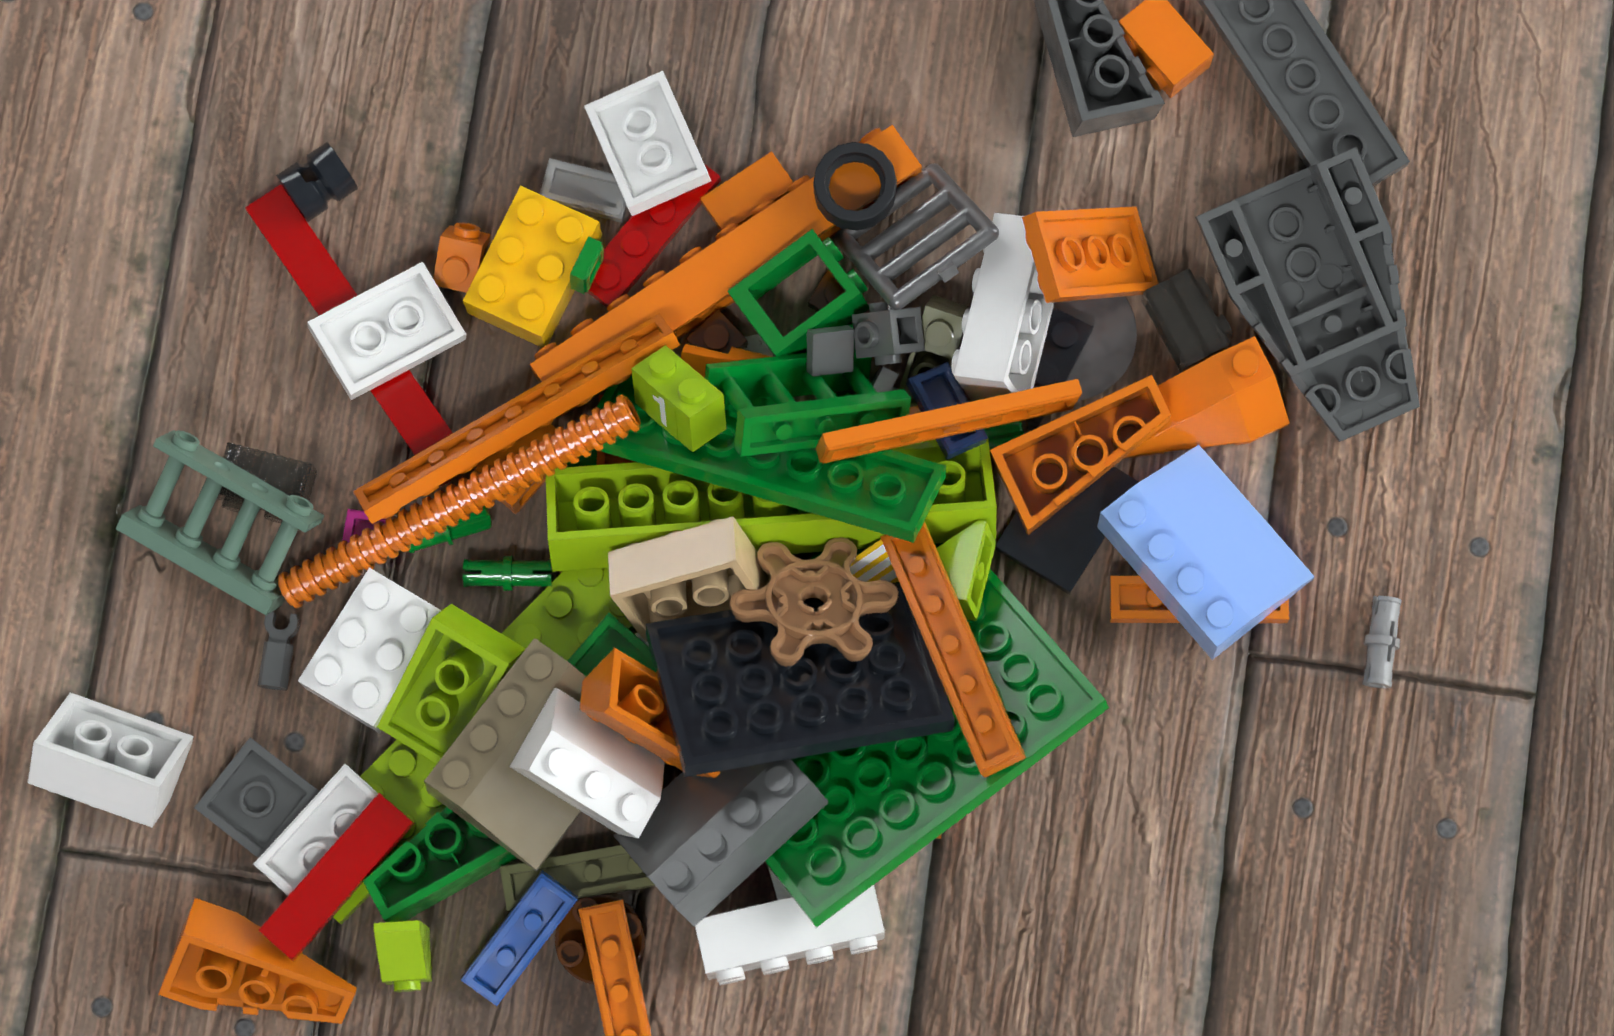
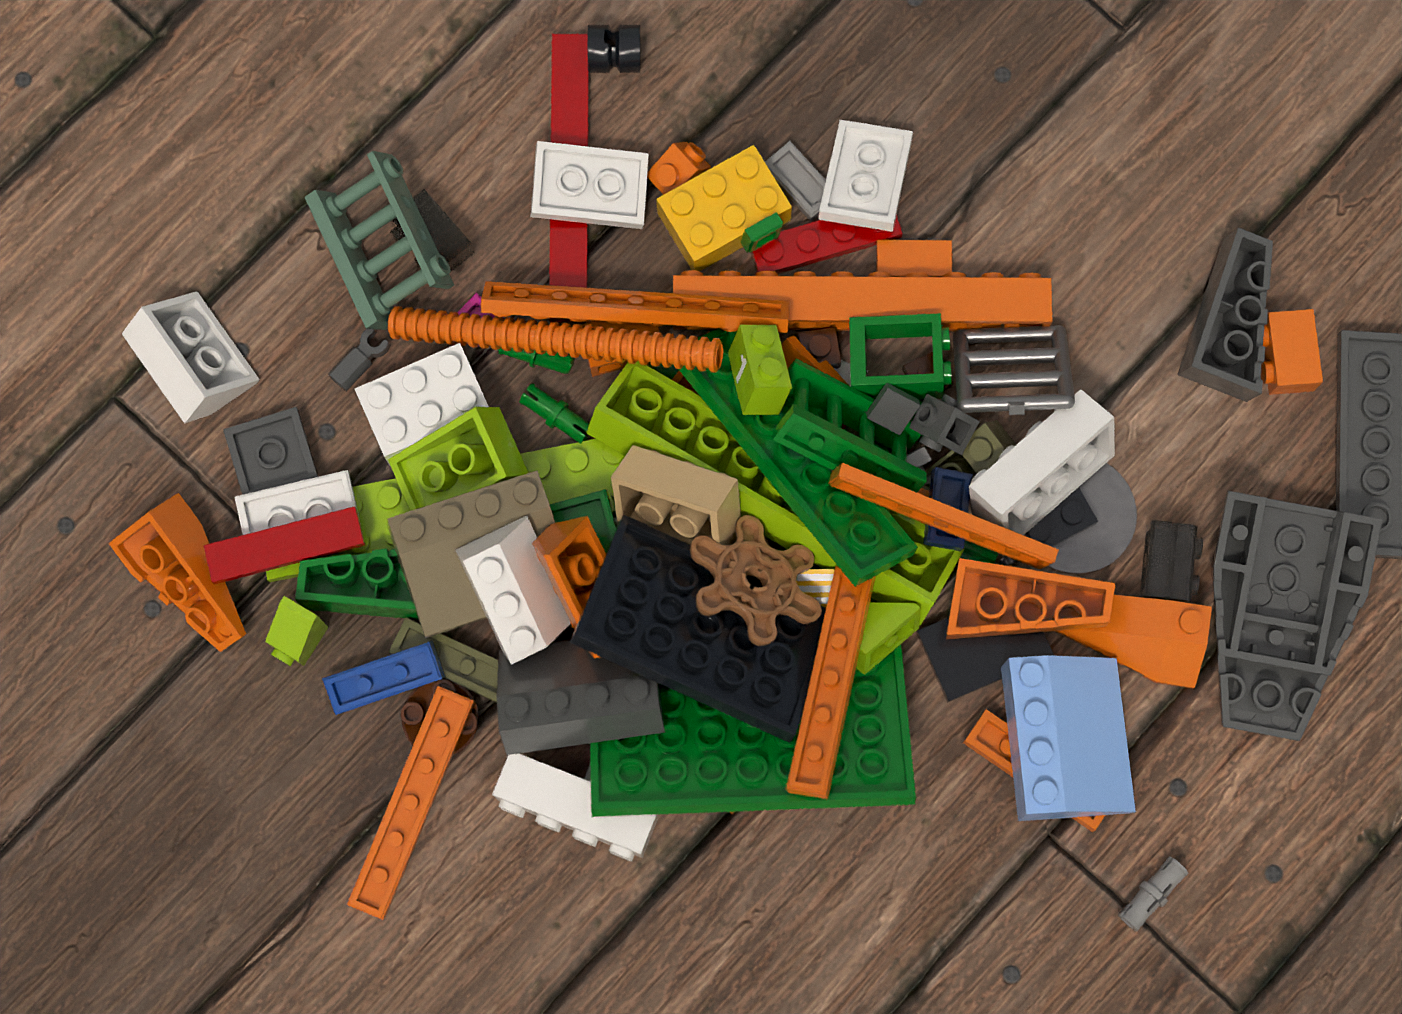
camera: 30 degrees right, 0 degrees up
black tyre [813,142,897,231] -> none
orange plate [1022,206,1160,303] -> none

